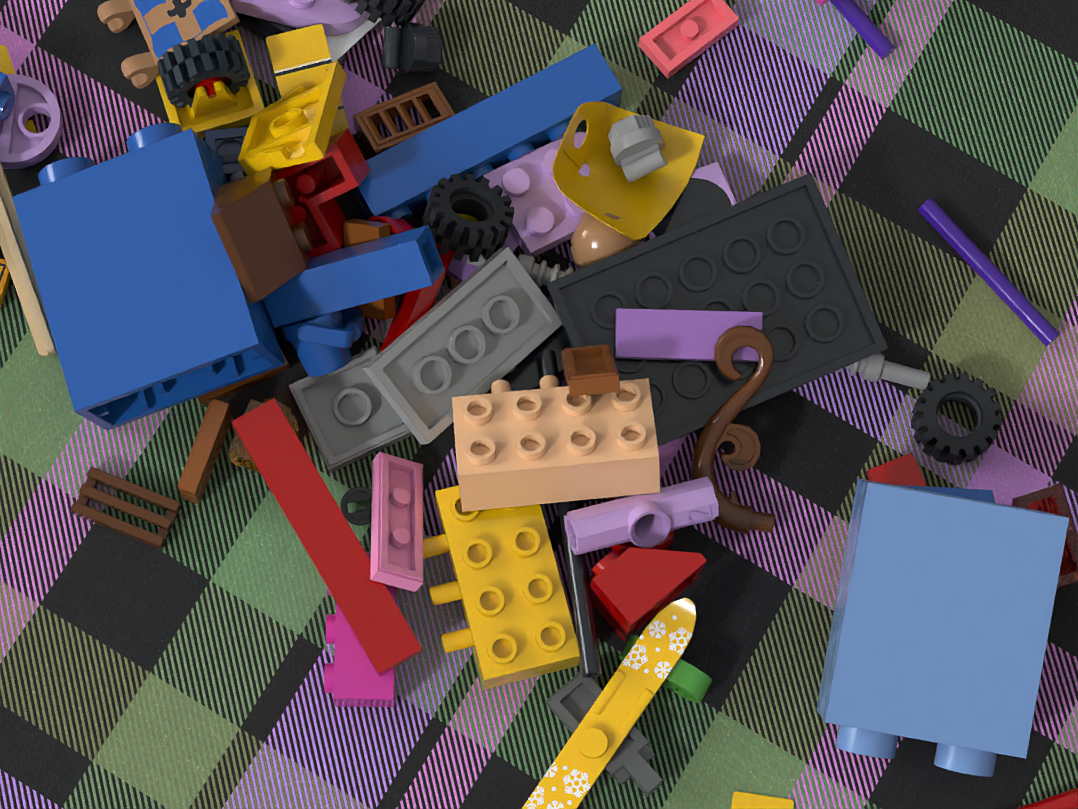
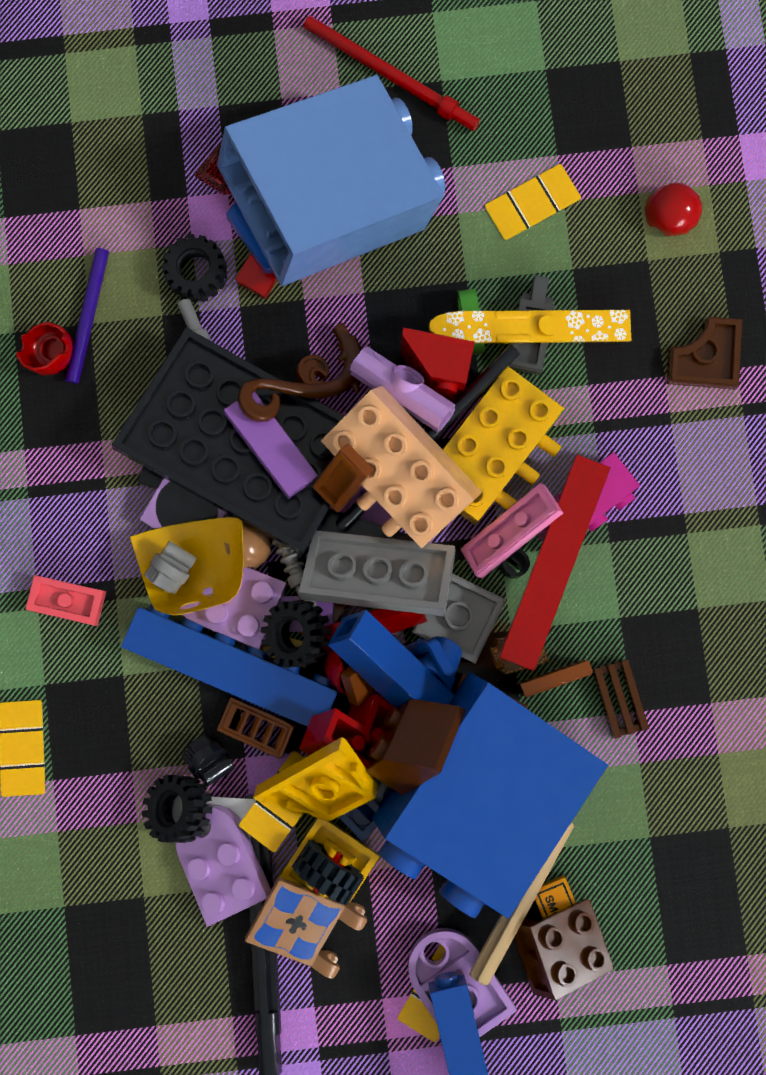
camera: 120 degrees left, 10 degrees up
none -> red hair [16,322,73,376]

